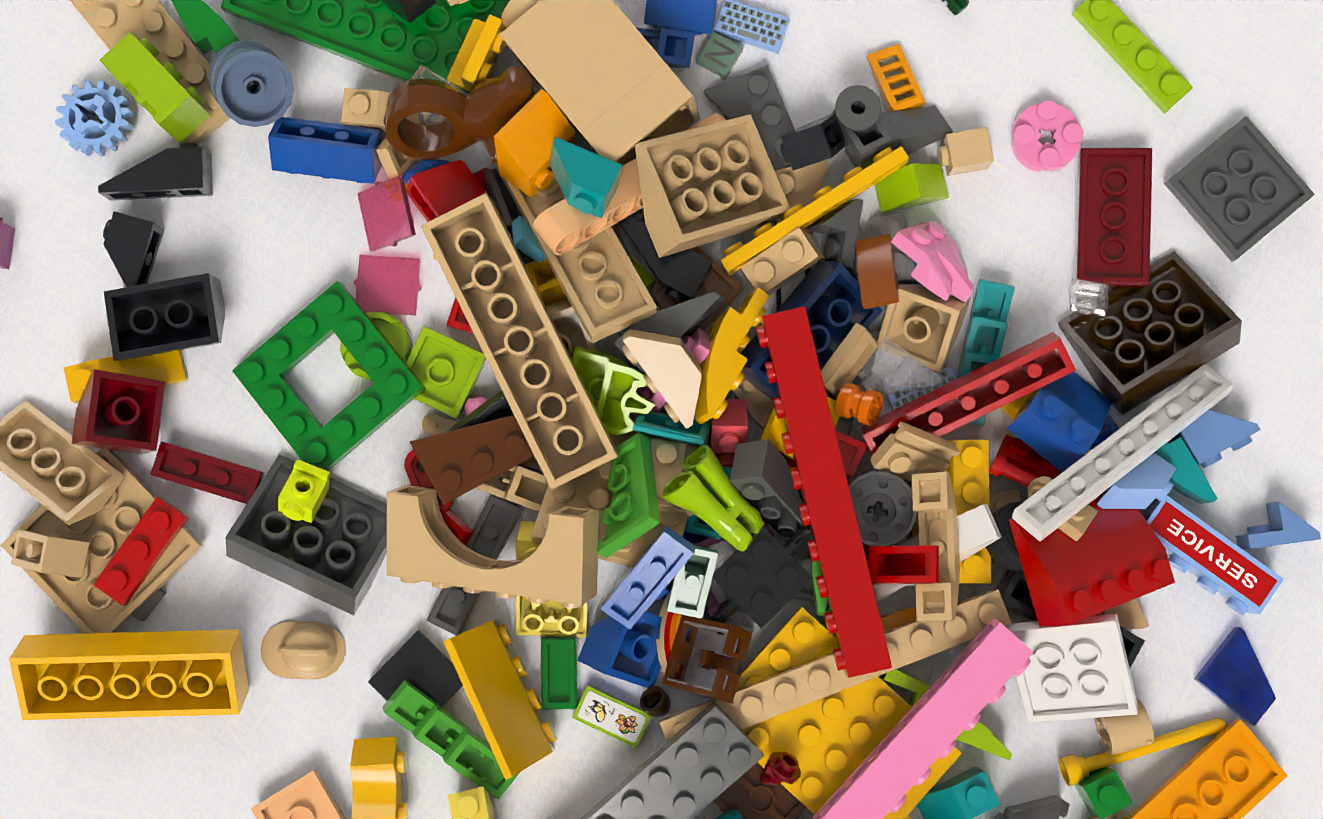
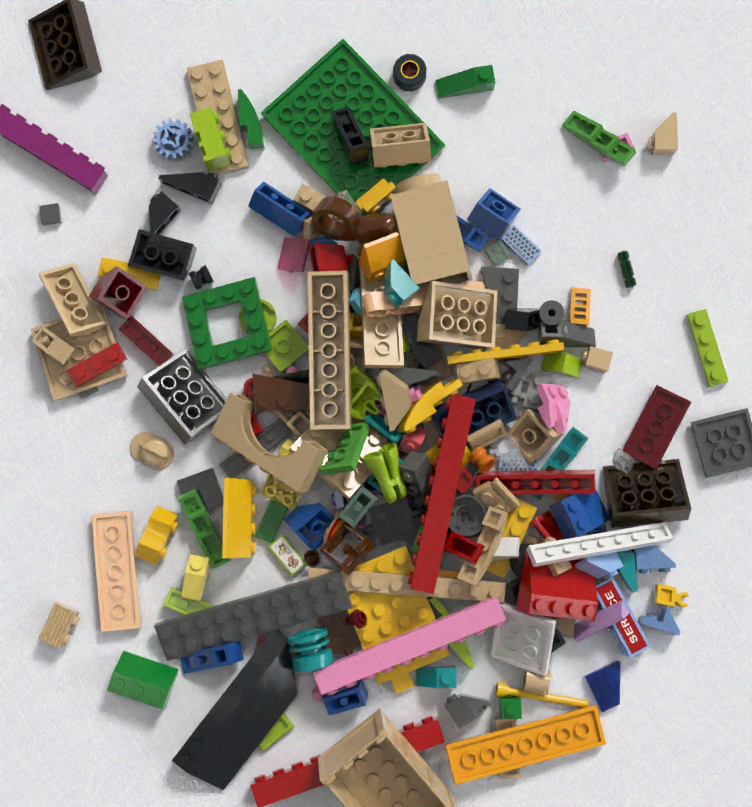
camera: 25 degrees right, 0 degrees up
yellow brick [9,629,249,720] -> none
sand blue wheel [207,40,294,127] -> none
neon yellow brick [278,459,330,523] -> none
clear pink piece [354,255,422,316] -> none
plate [601,526,696,630] -> none
dark orange slope [856,234,899,309] -> none
bright pink plate [1011,100,1083,172] -> none
none -> black wheel [188,265,214,290]
none -> lavender slope [574,601,629,642]
none -> yellow plate [653,584,689,608]

